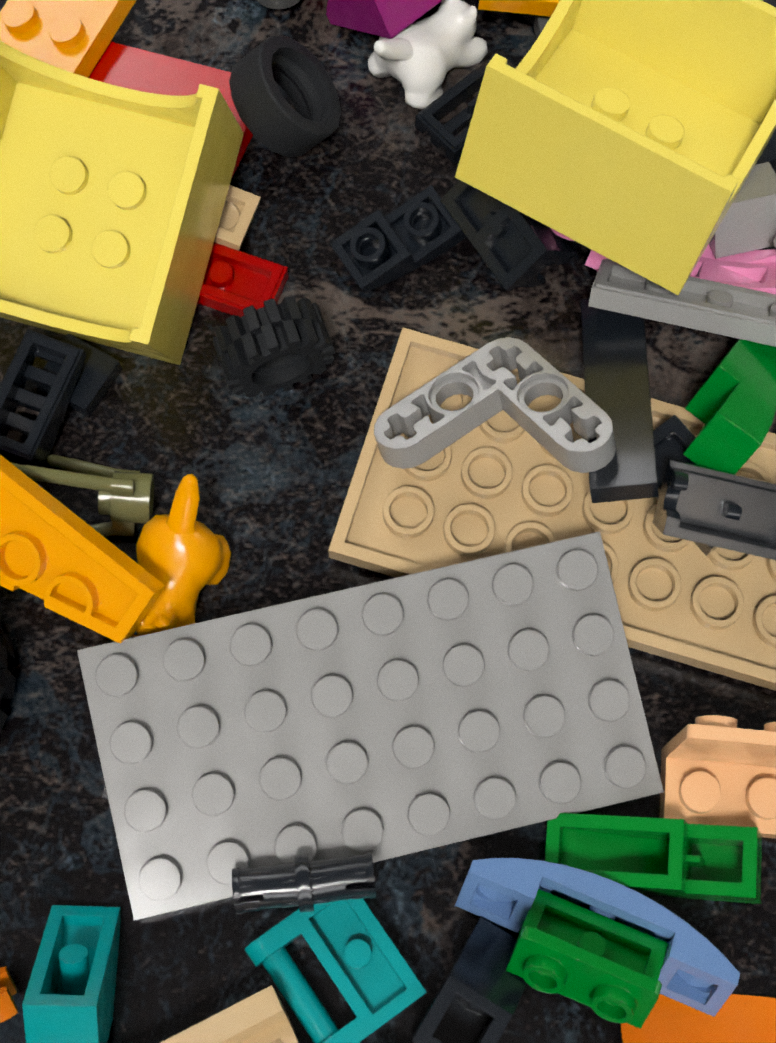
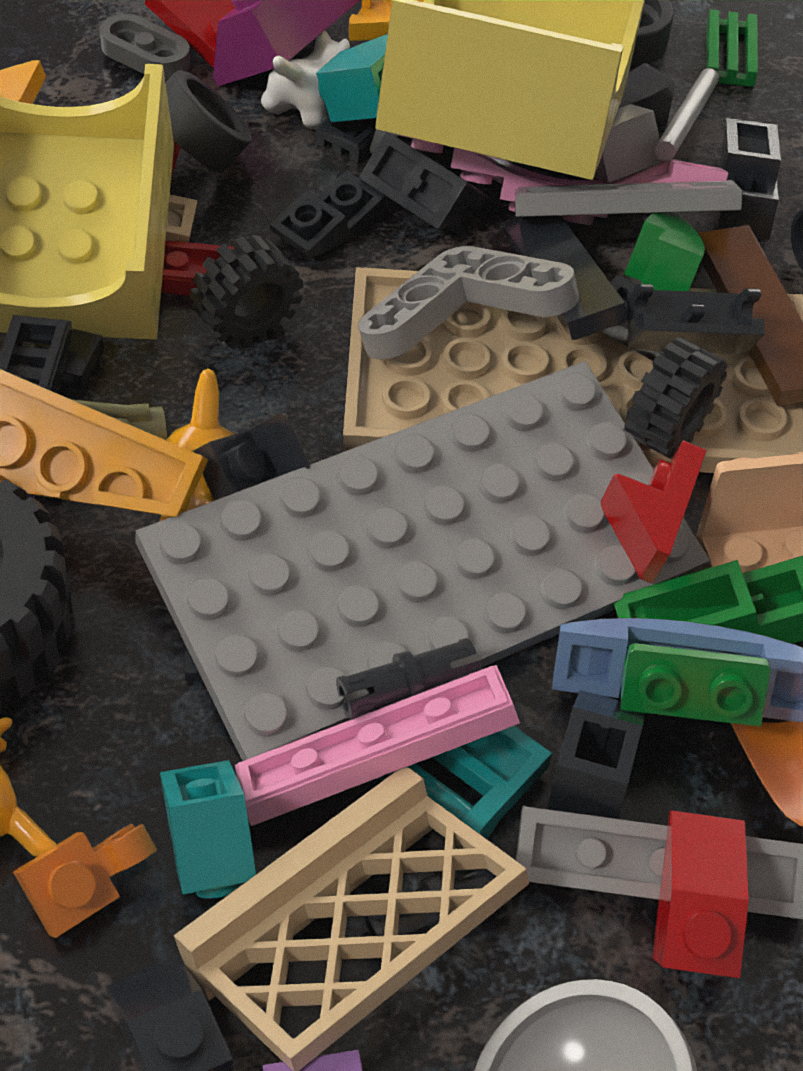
camera: 15 degrees left, 20 degrees down
none -> black slope [192,412,311,501]
none -> bright pink tile [235,665,520,826]
none -> teal slope [316,34,388,122]
none -> red slope [601,440,707,584]
none -> black tyre [624,337,728,459]

